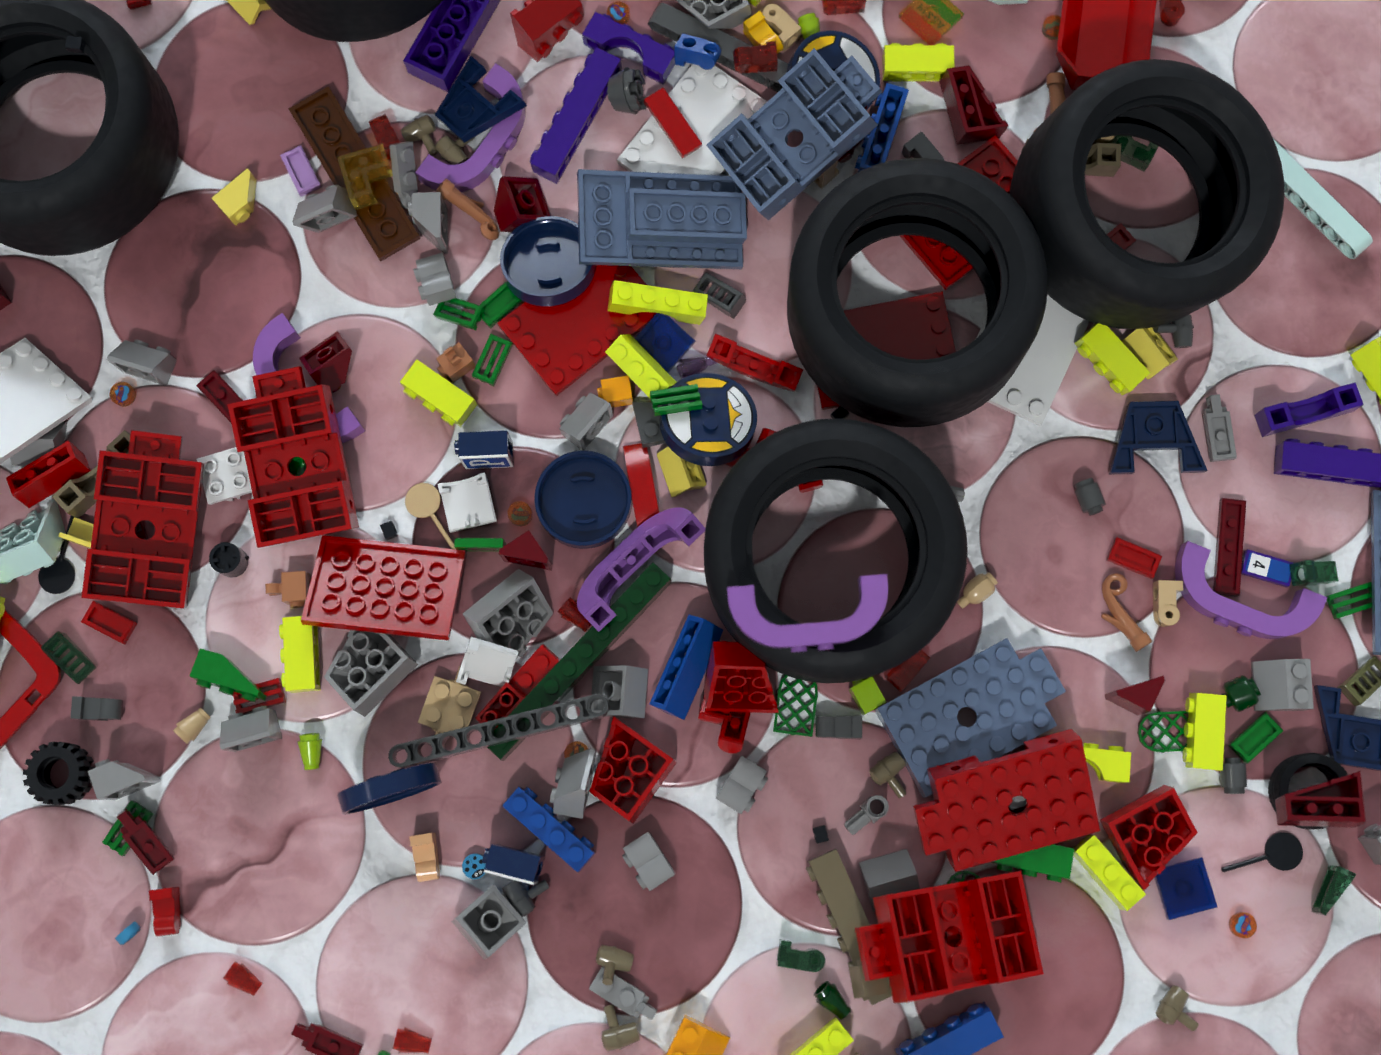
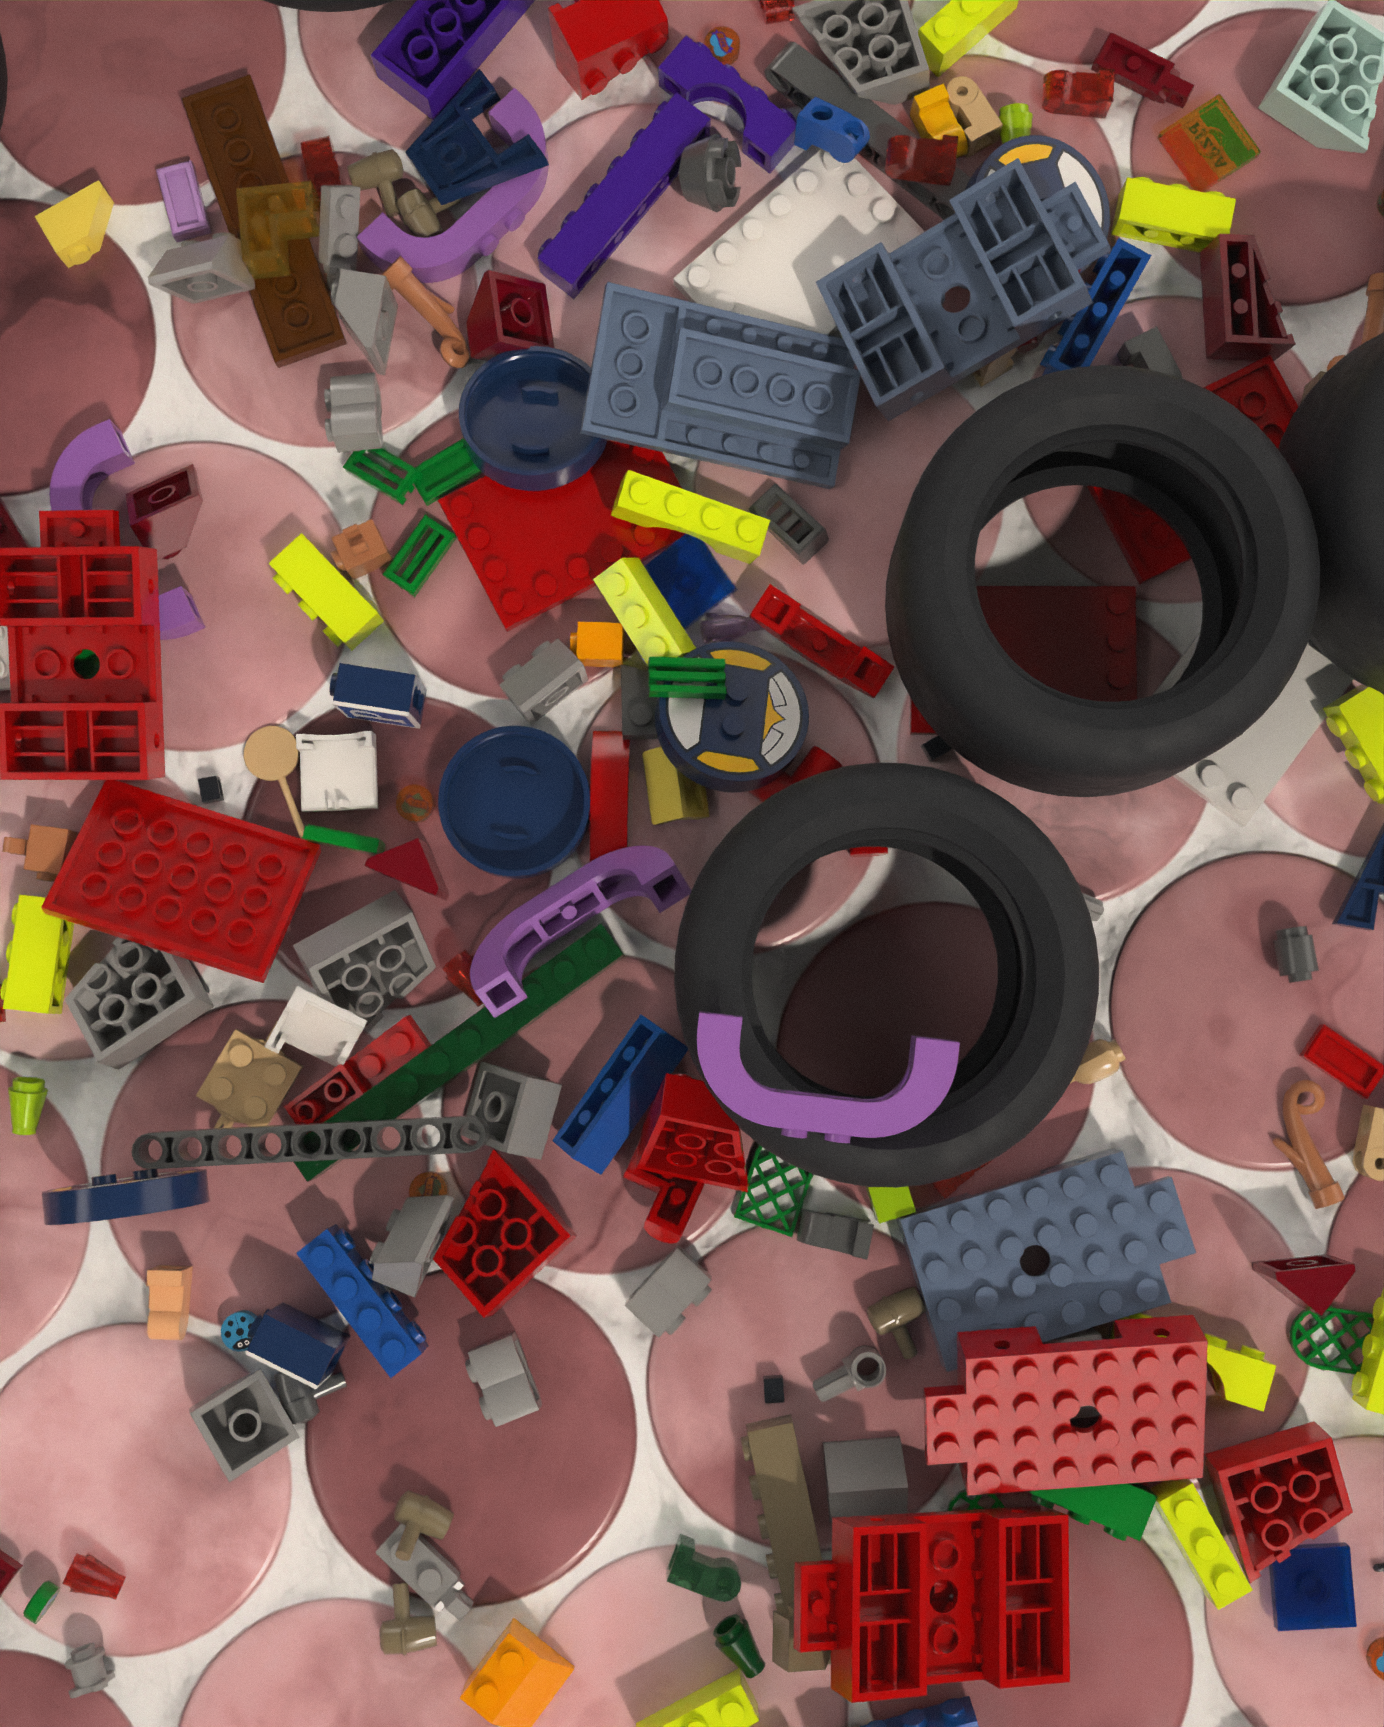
camera: 10 degrees right, 5 degrees up
red tile [644,88,702,159] -> none

